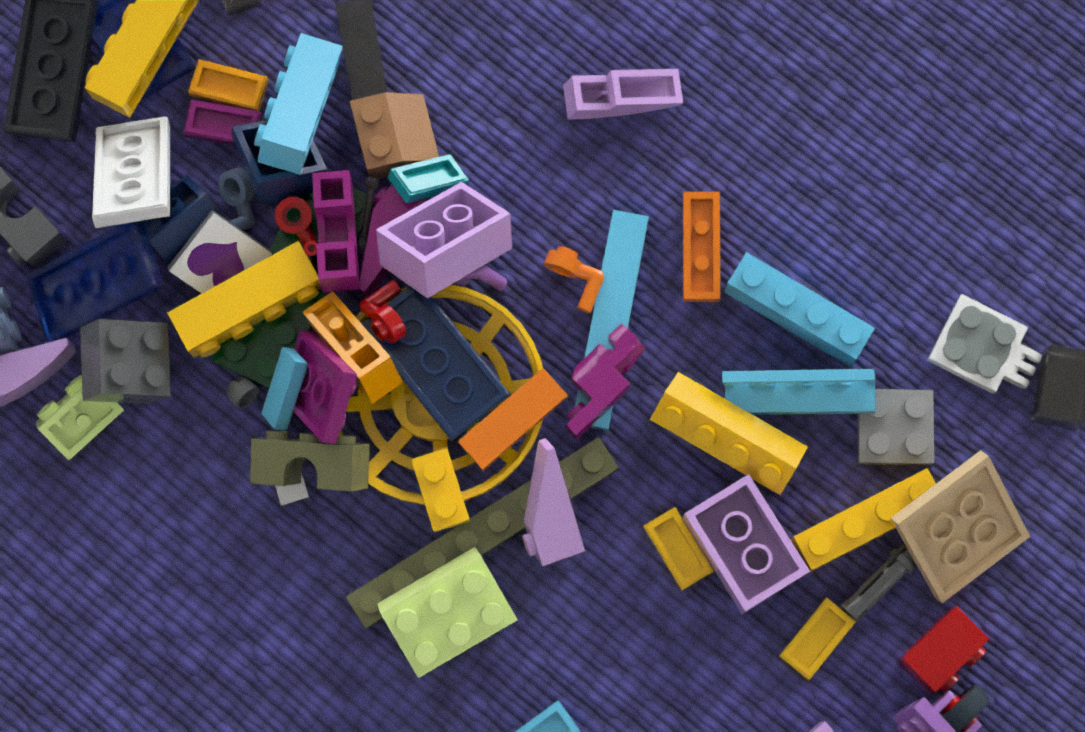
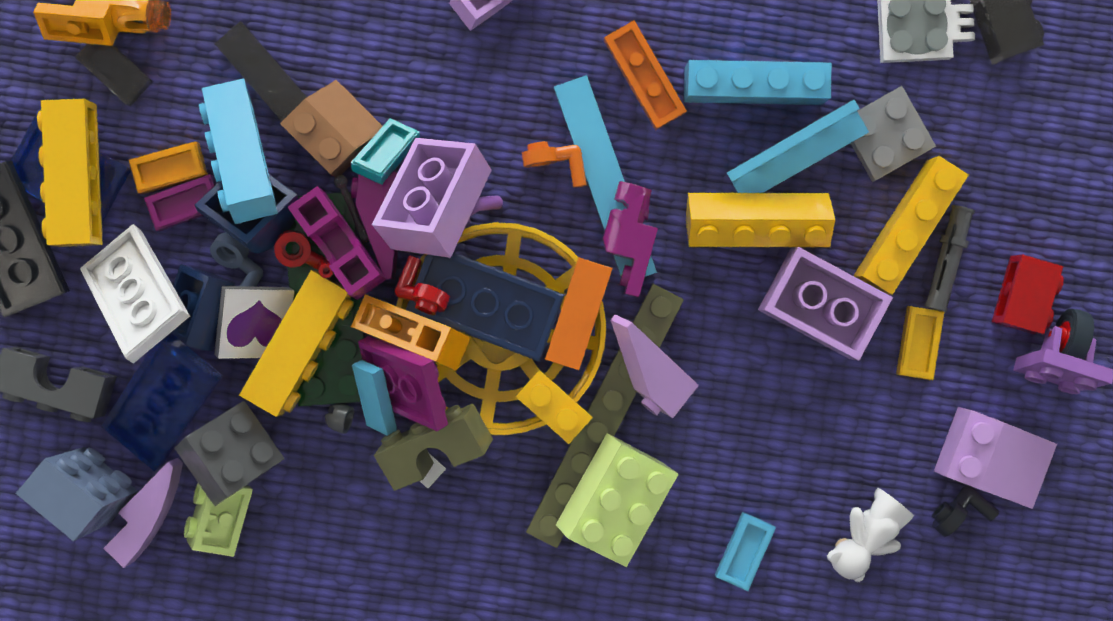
camera: 40 degrees left, 10 degrees up
yellow tile [643,507,714,591] -> none
tan plate [890,450,1030,603] -> none

